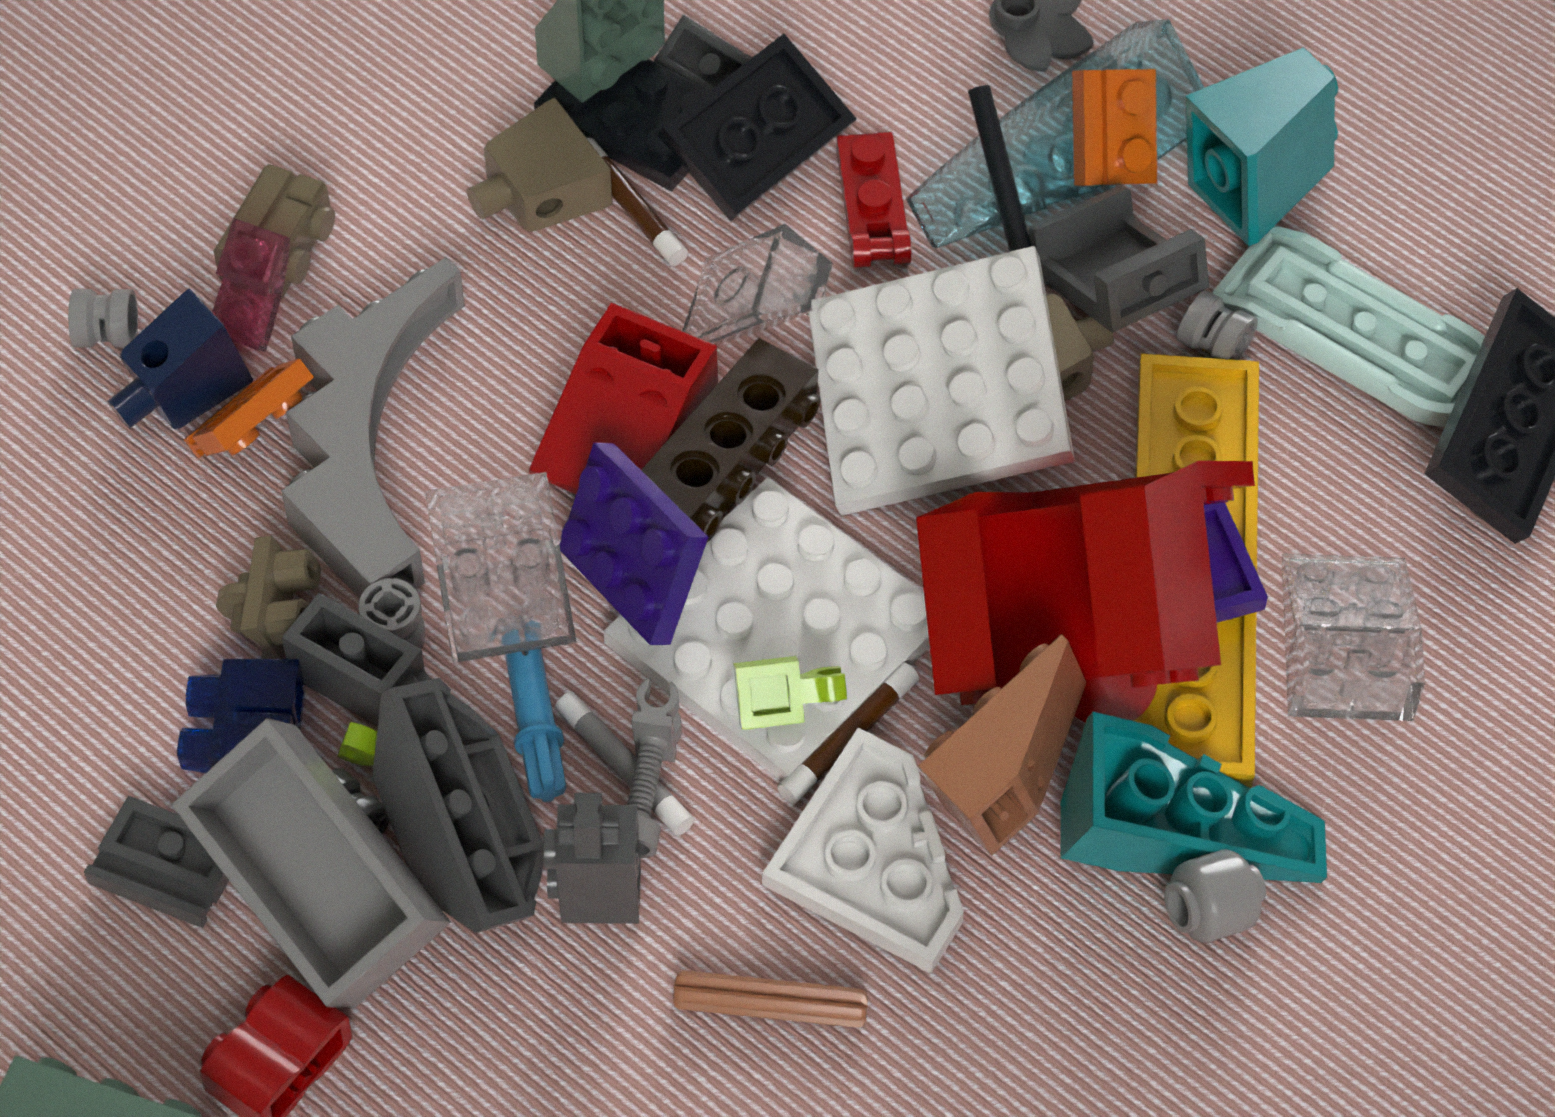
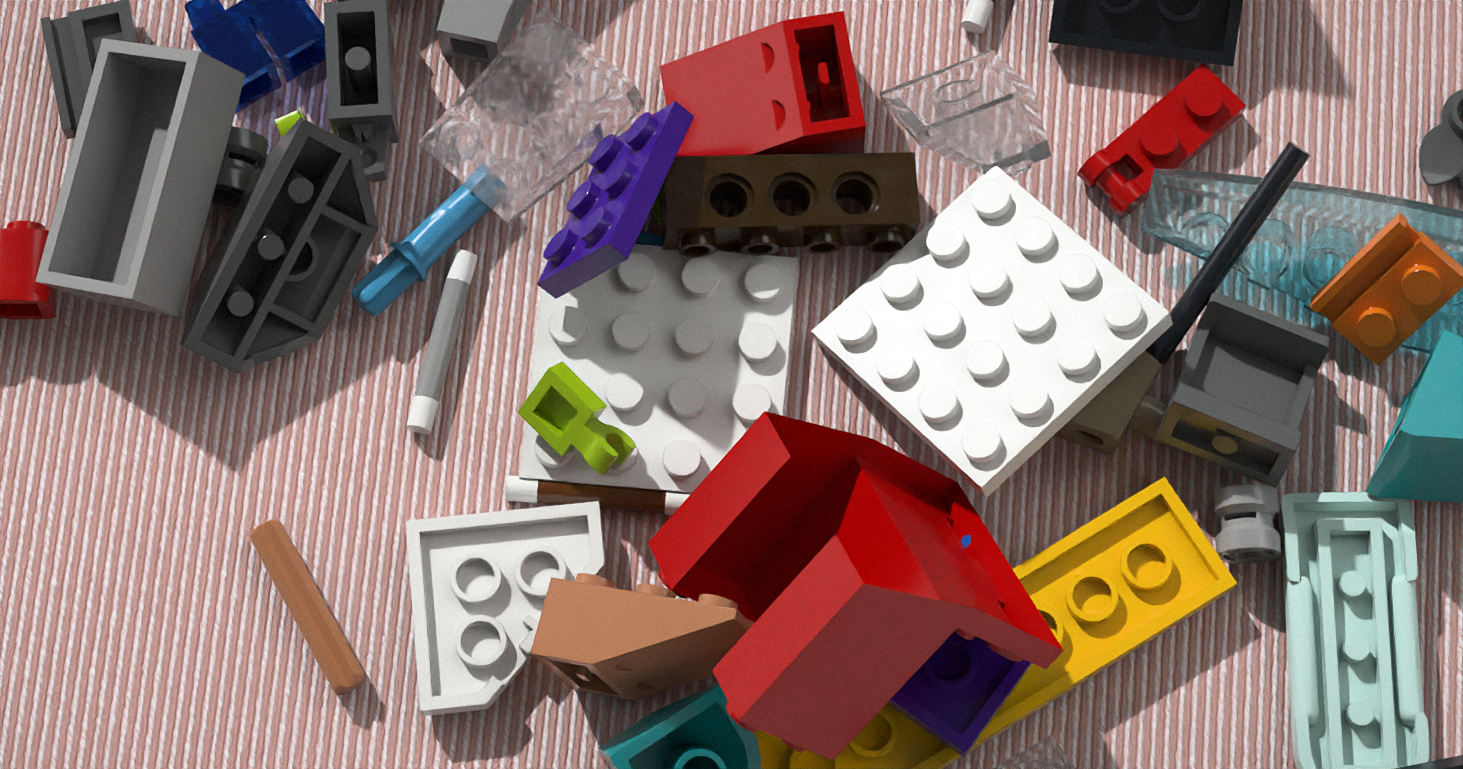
camera: 55 degrees right, 15 degrees up
light grey wheel [358,578,426,649] -> none
dark grey hinge [543,793,641,924] -> none
light grey bar [627,678,682,858] -> none

